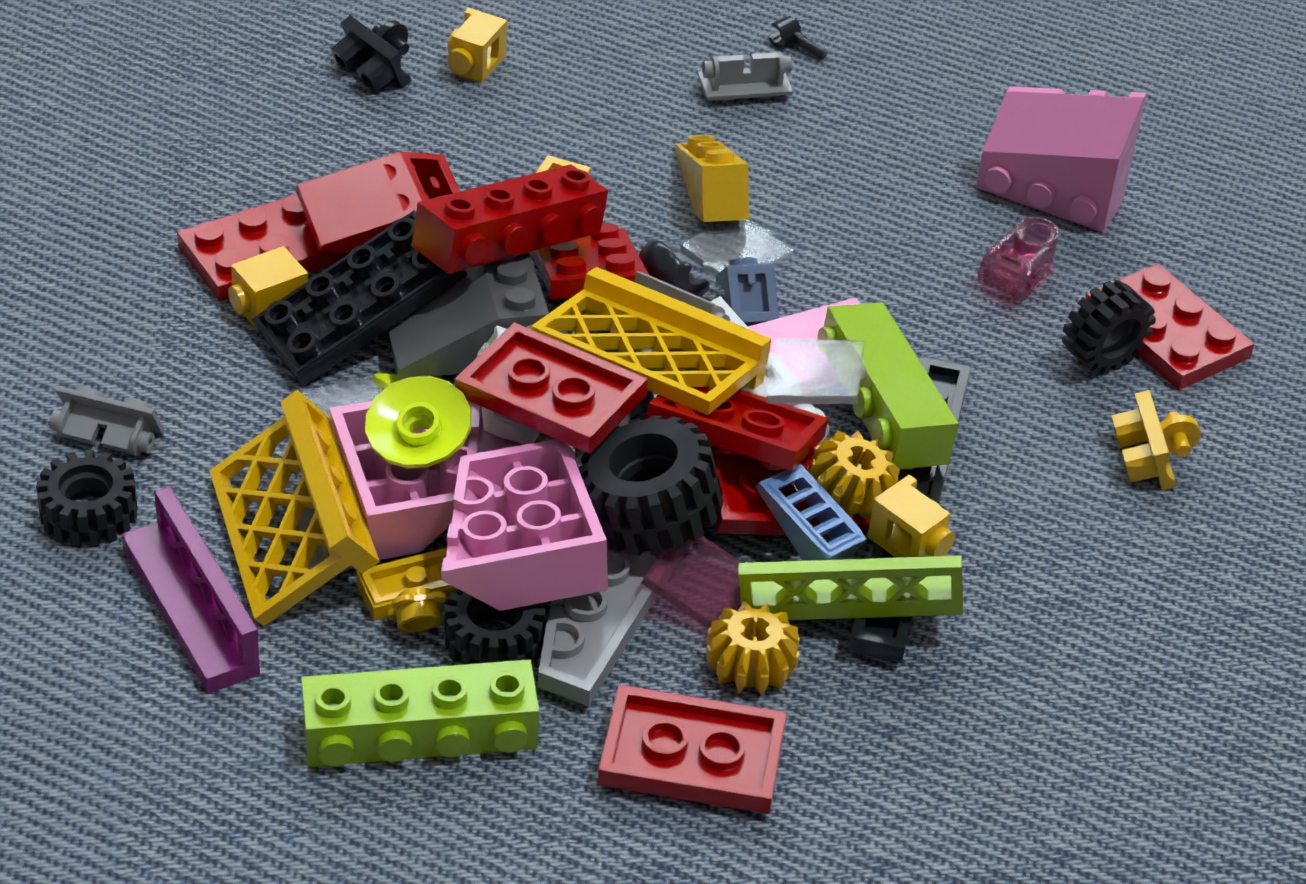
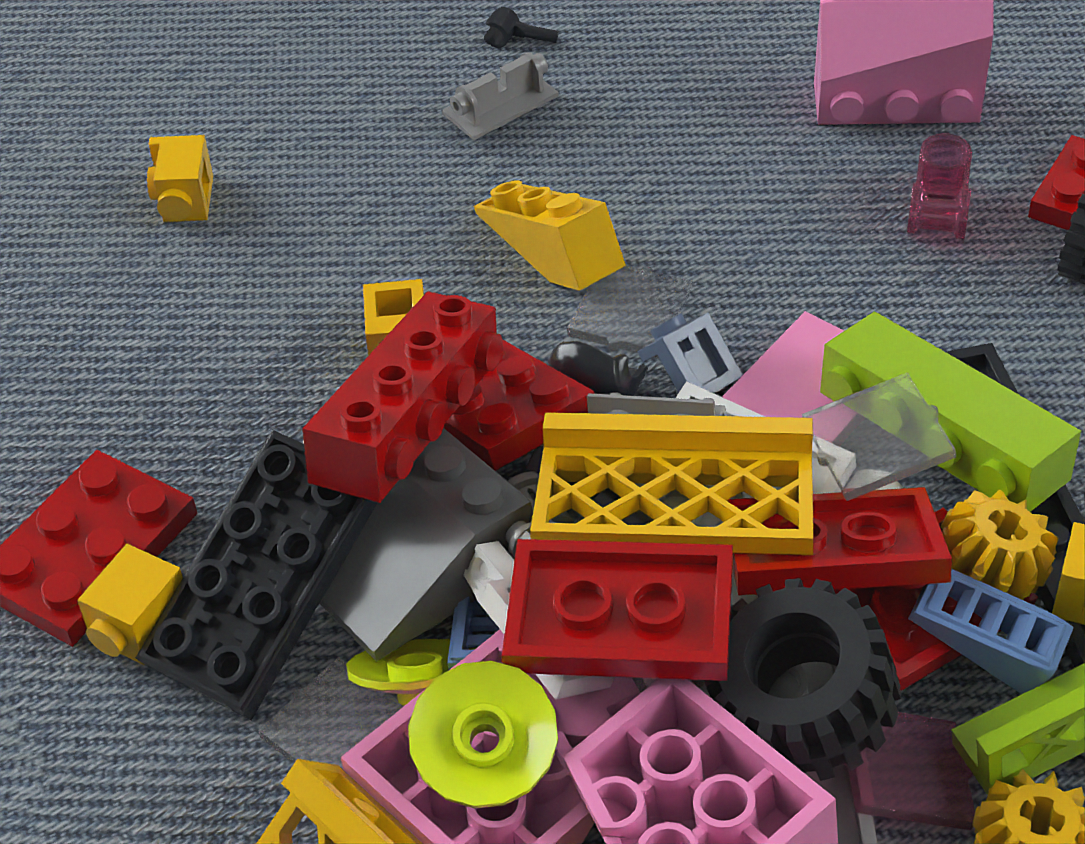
camera: 20 degrees left, 5 degrees up
slope [295,151,460,254] -> none
black hips [331,15,412,93] -> none

